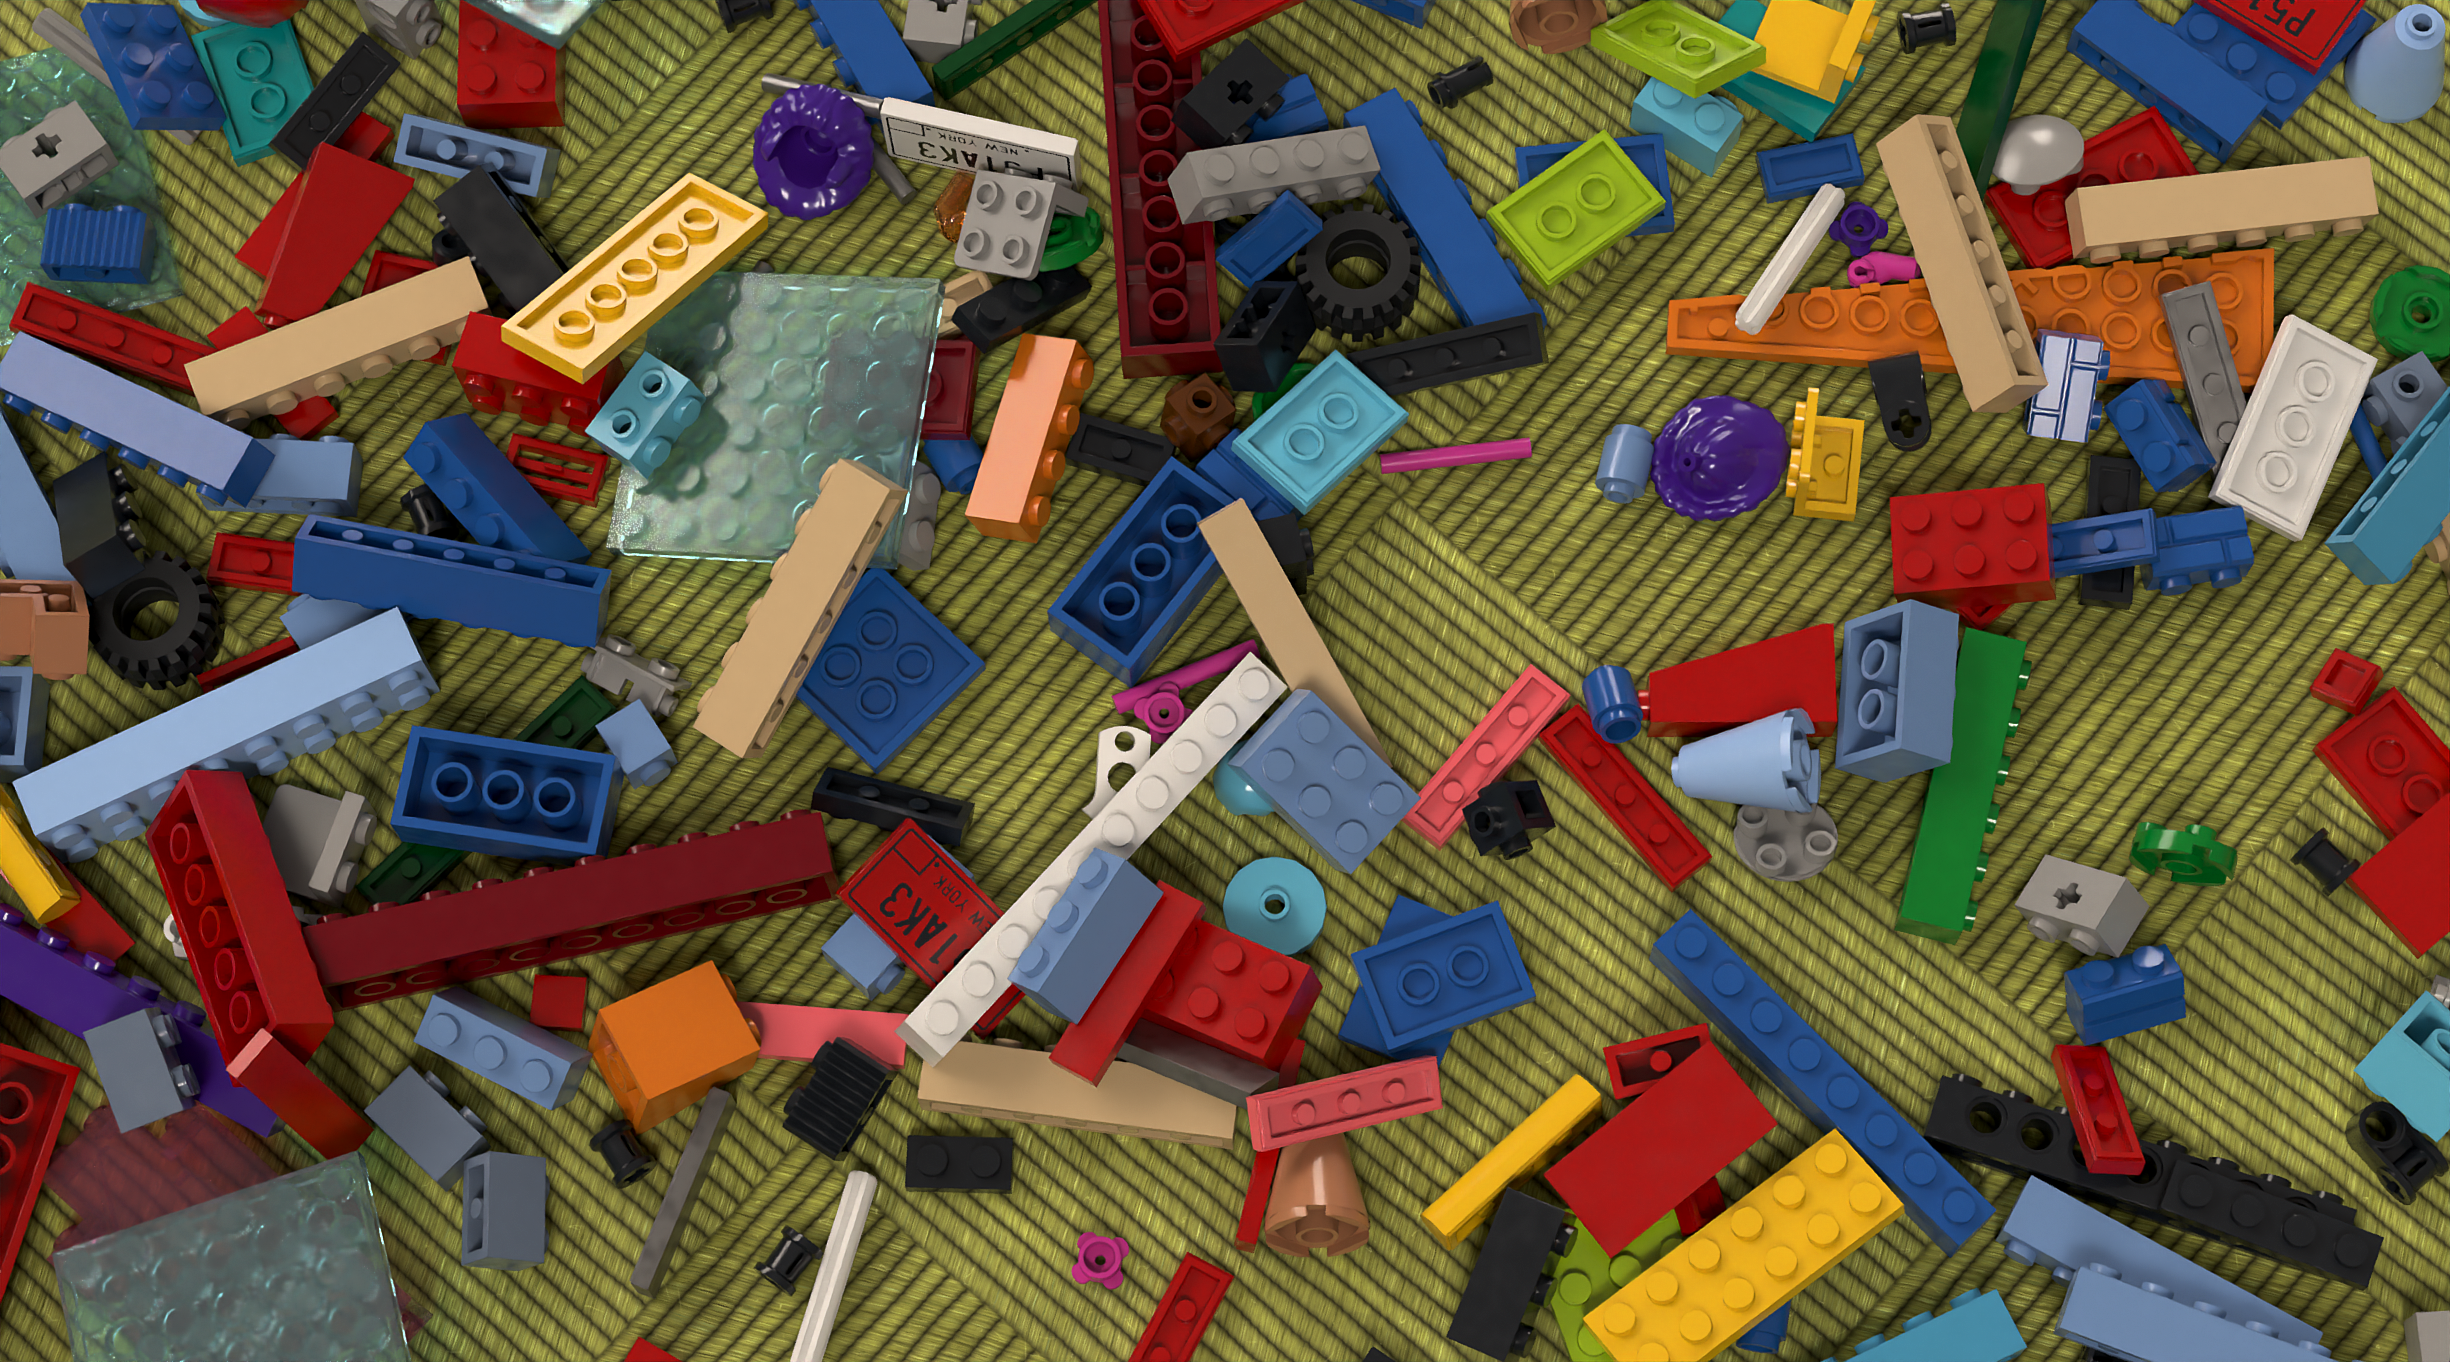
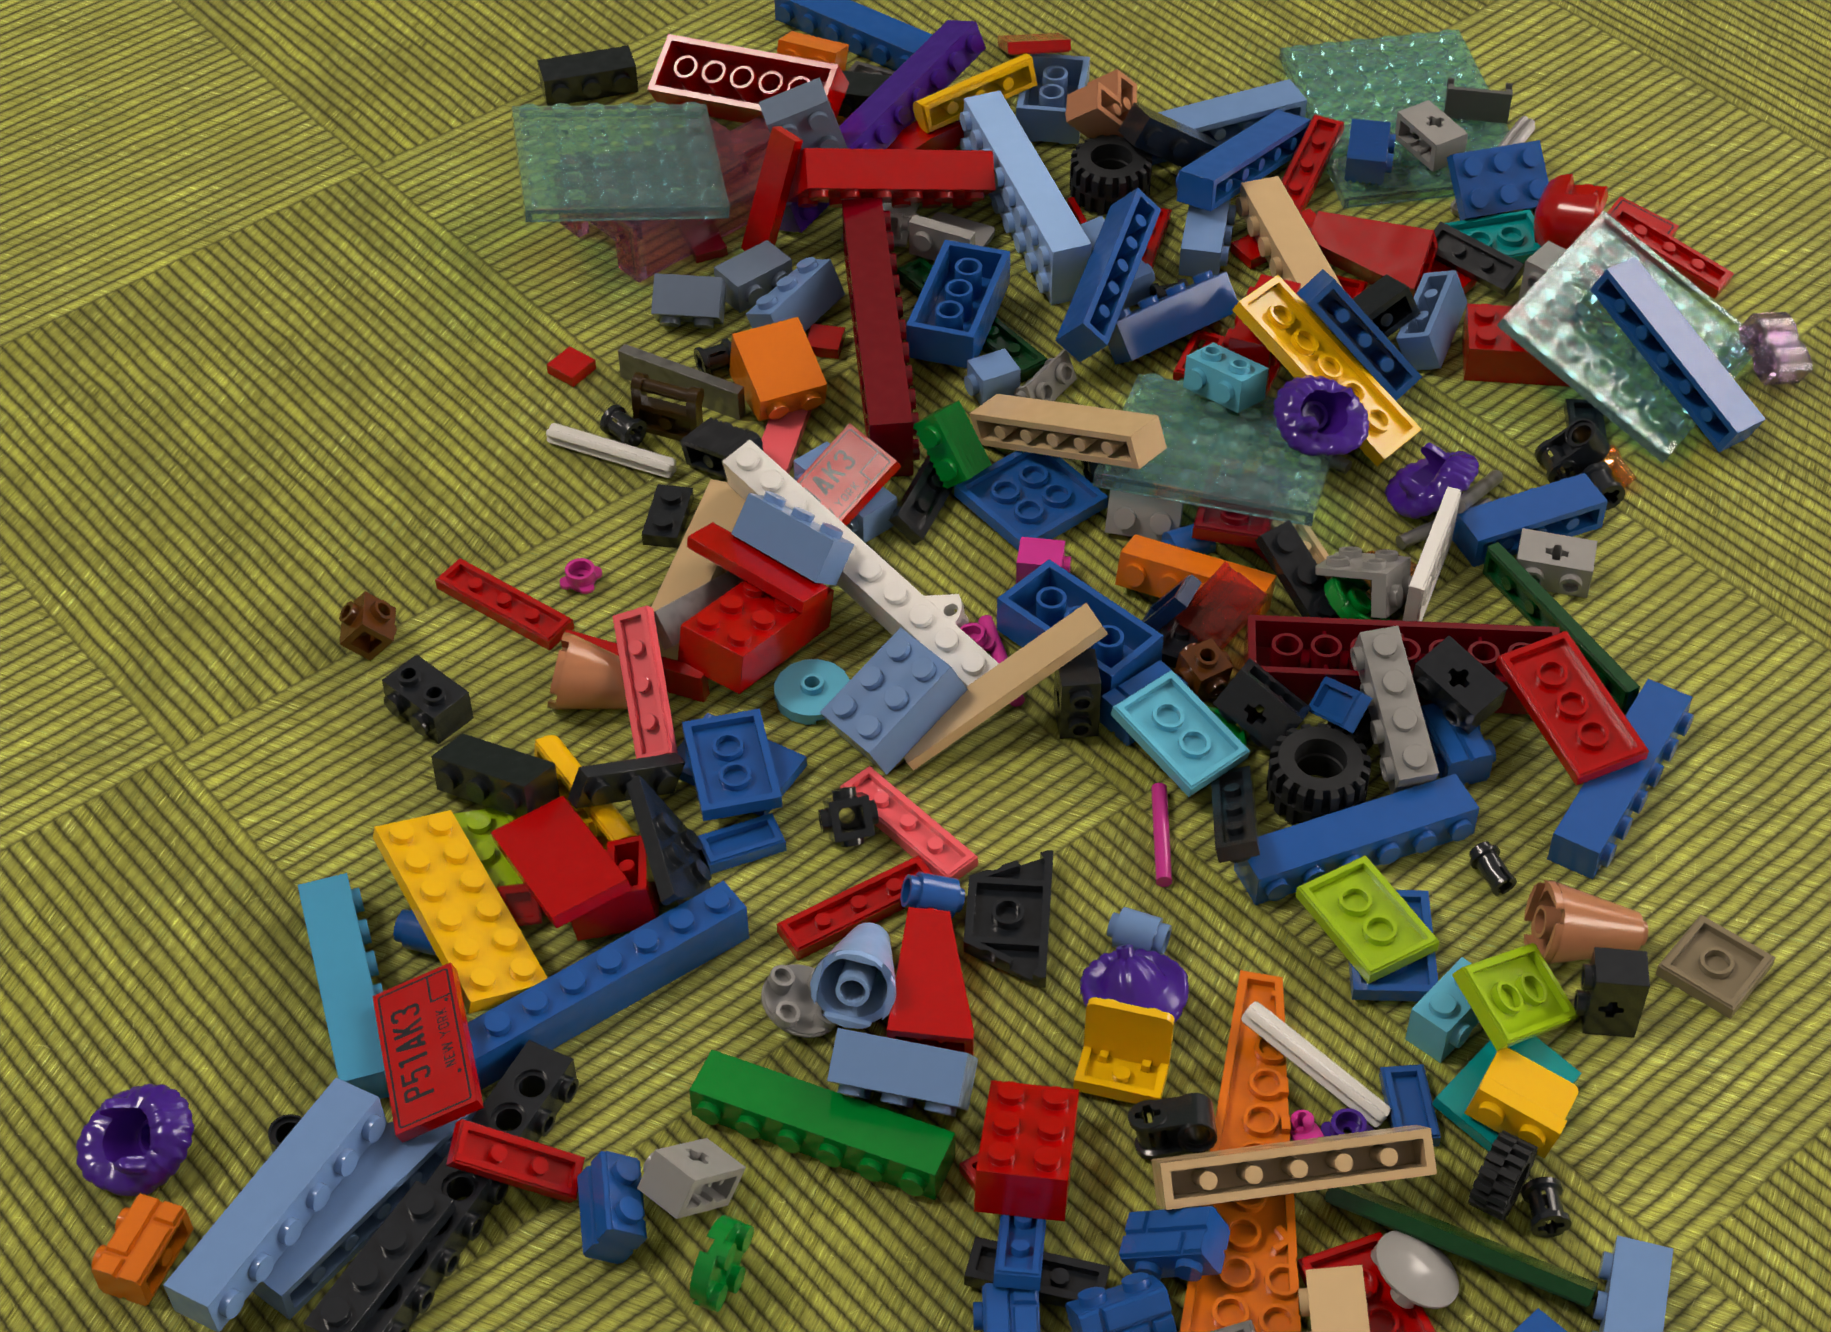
camera: 95 degrees right, 25 degrees down
none -> red tile [372,962,484,1143]
none -> black plate [567,753,686,809]
none -> black wing [626,775,712,905]
none -> dark brown plate [630,372,704,441]
none -> blue tile [698,813,786,874]
none -> green brick [913,400,992,489]
none -> black wing [964,850,1053,988]
none -> dark pink brick [1016,537,1071,584]
none -> dark blue tile [1142,574,1202,631]
none -> clear red plate [1175,561,1268,649]
none -> dark purple piece [1273,375,1369,456]
none -> blue brick [1297,269,1422,401]
none -> black tyre [1468,1130,1538,1221]

